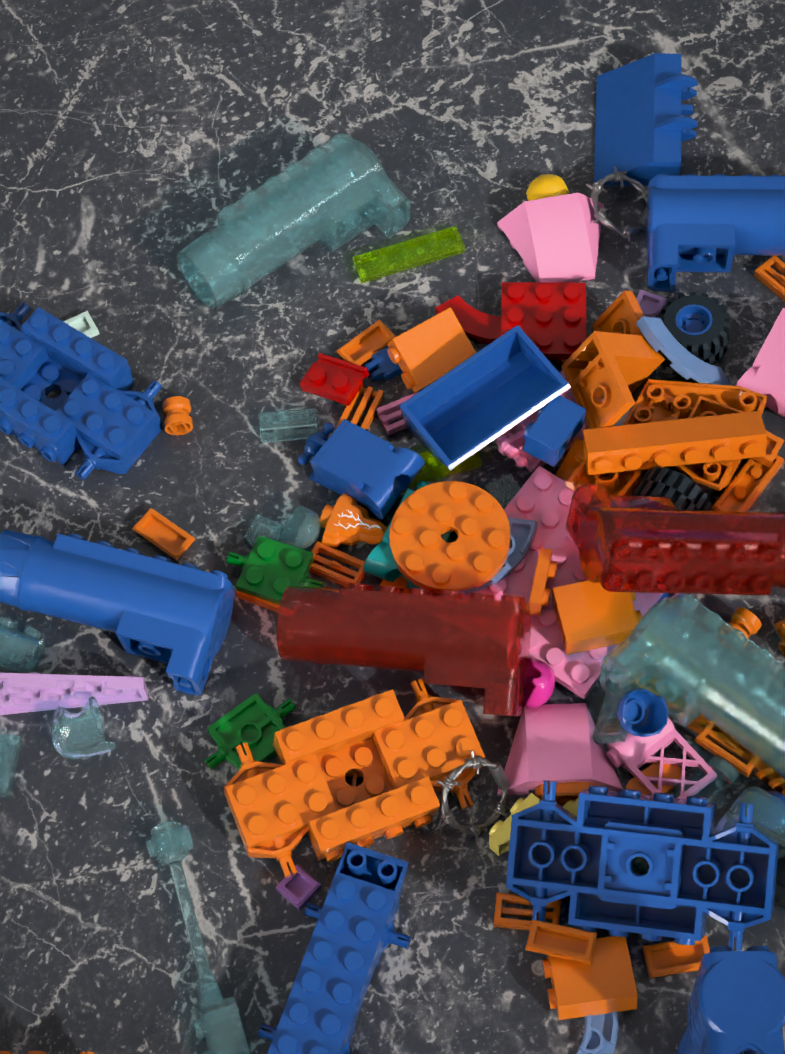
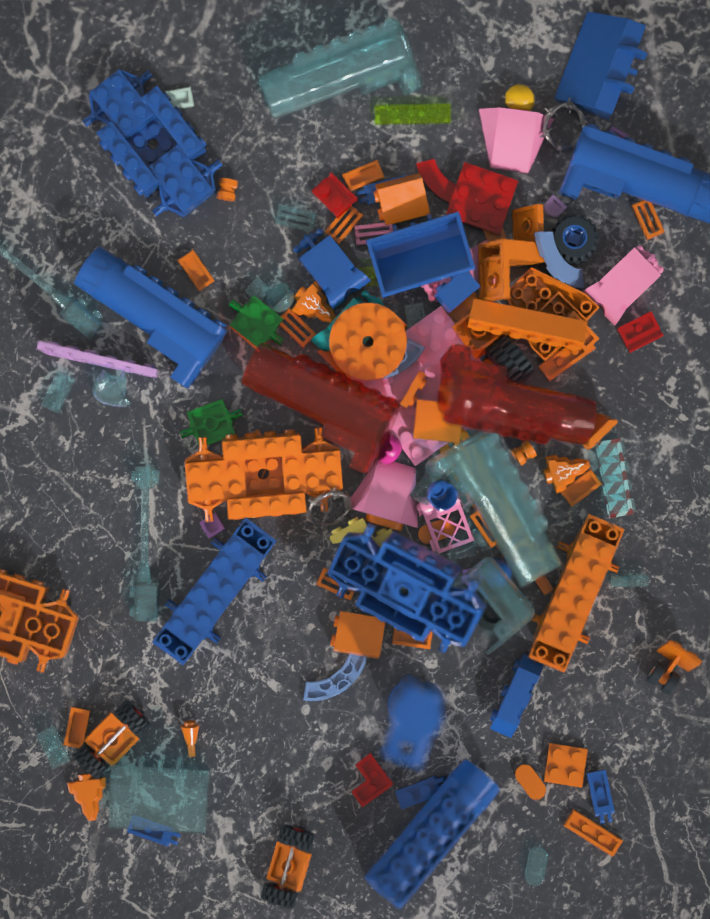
camera: 10 degrees right, 25 degrees up
orange tile [525,920,597,964] -> none

